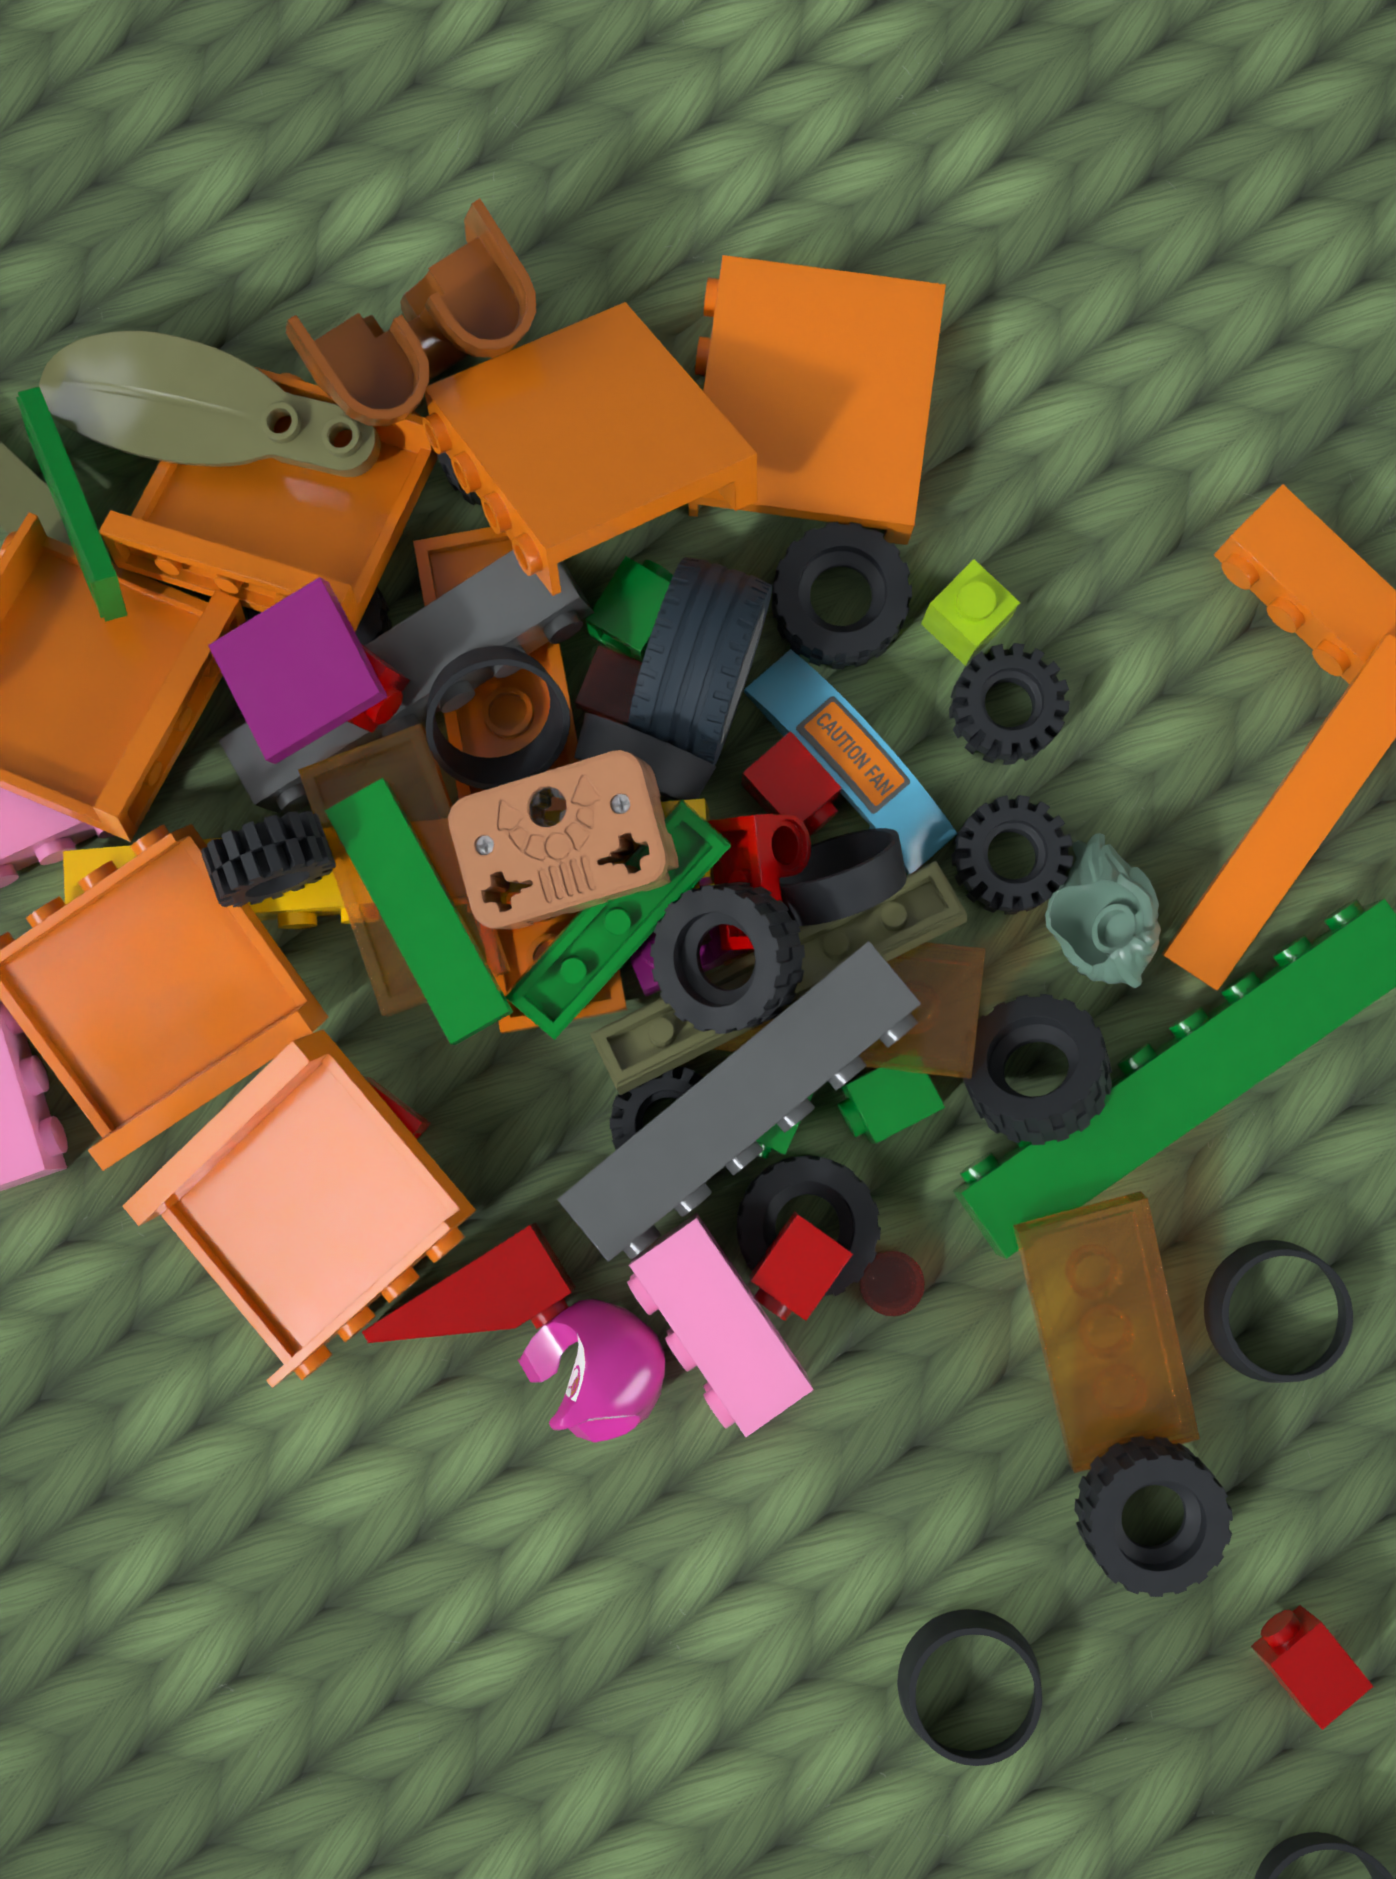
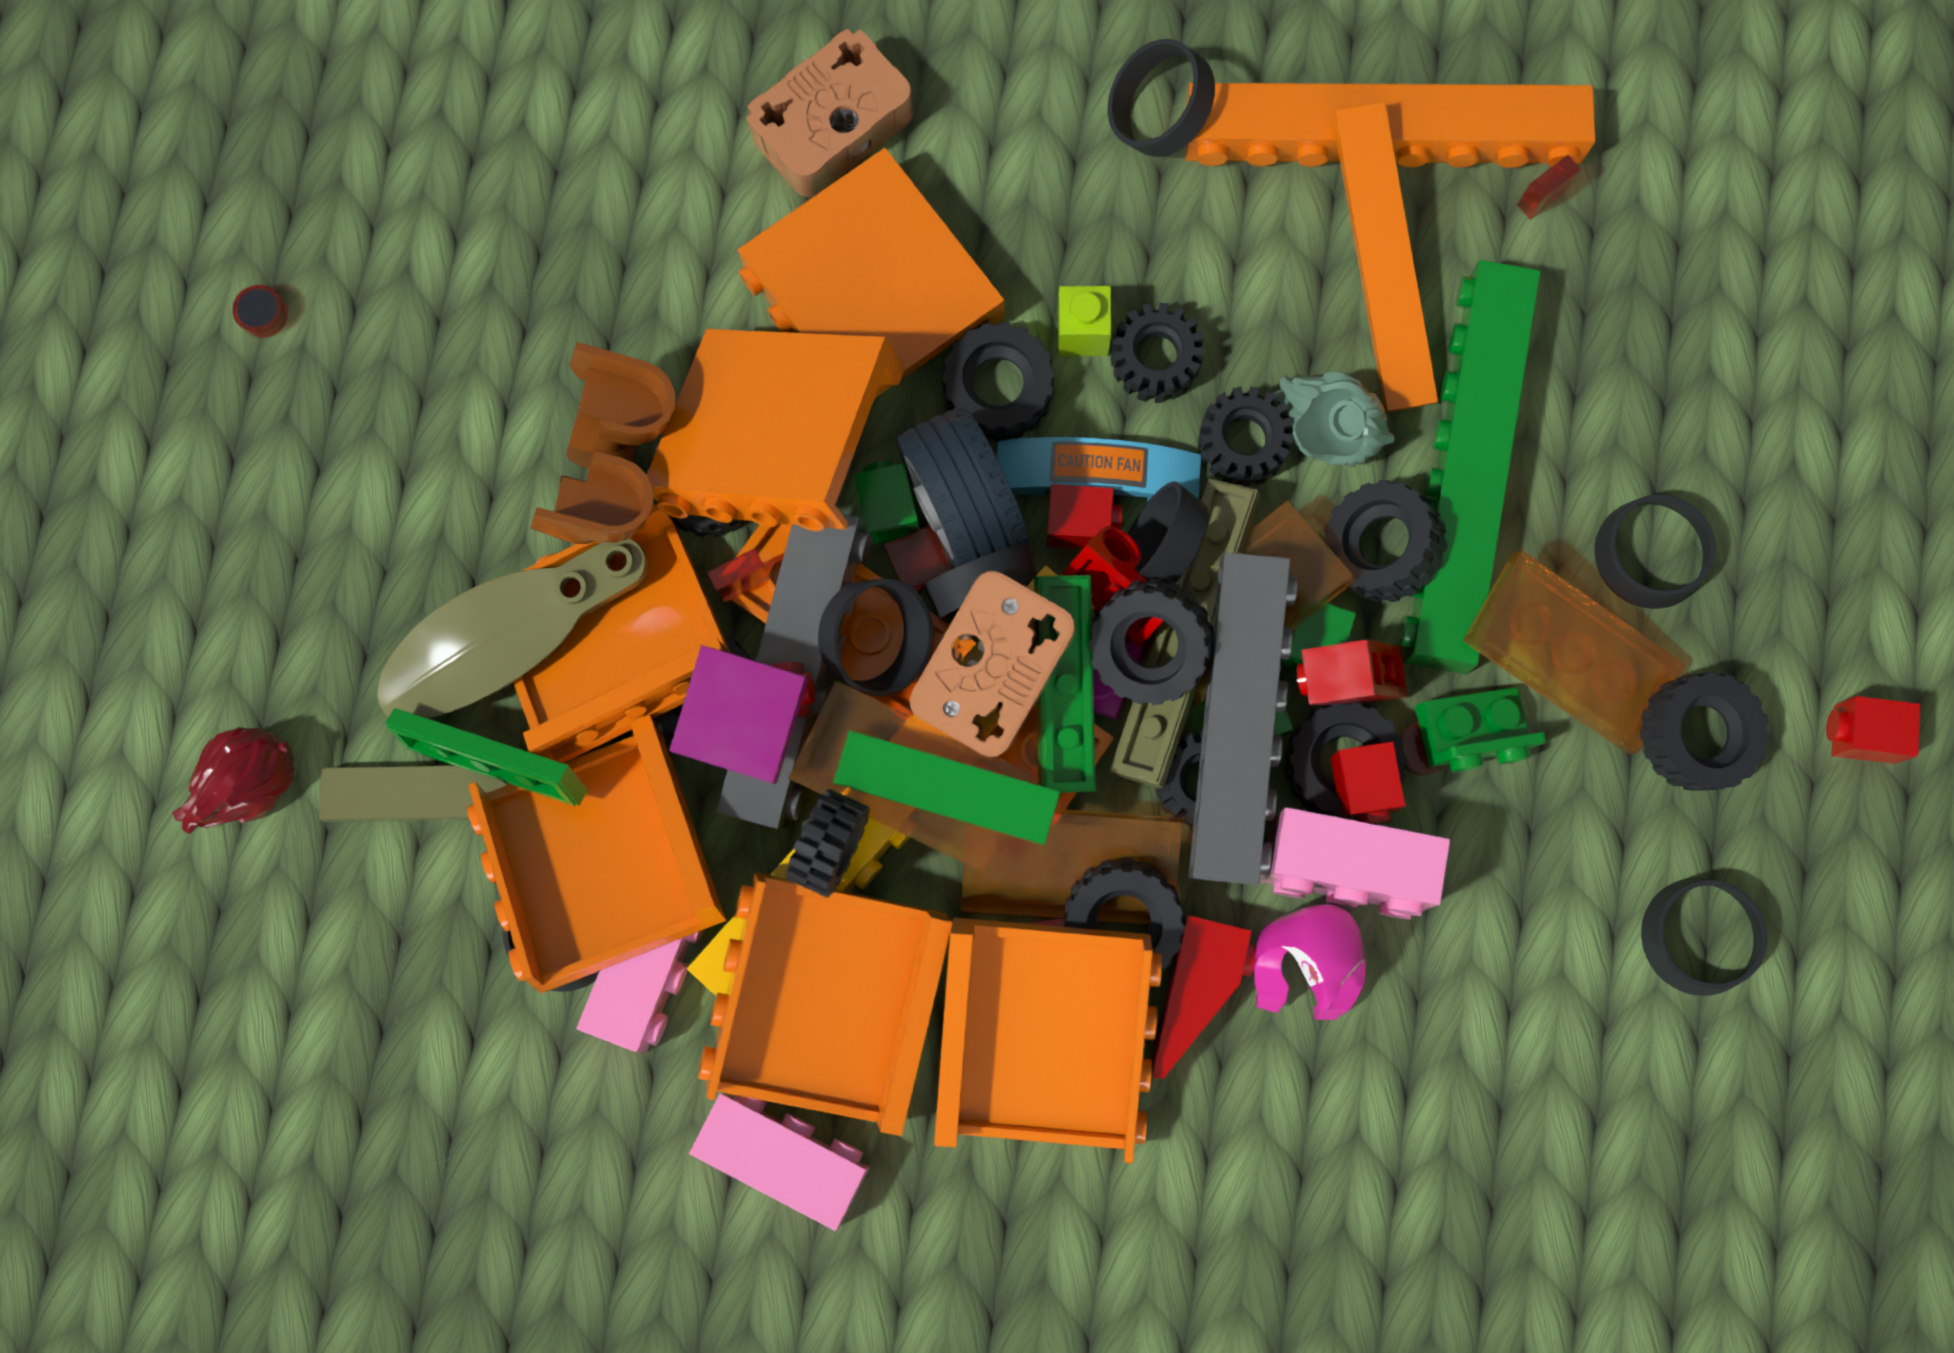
camera: 40 degrees left, 5 degrees down
none -> clear red tile [708,548,770,602]
none -> nougat axle [746,29,913,197]
none -> clear orange tile [961,809,1182,924]
none -> black tyre [1064,857,1185,969]
none -> black tyre [1108,39,1215,157]
none -> slope [1297,640,1409,705]
none -> green bracket [1415,687,1547,773]

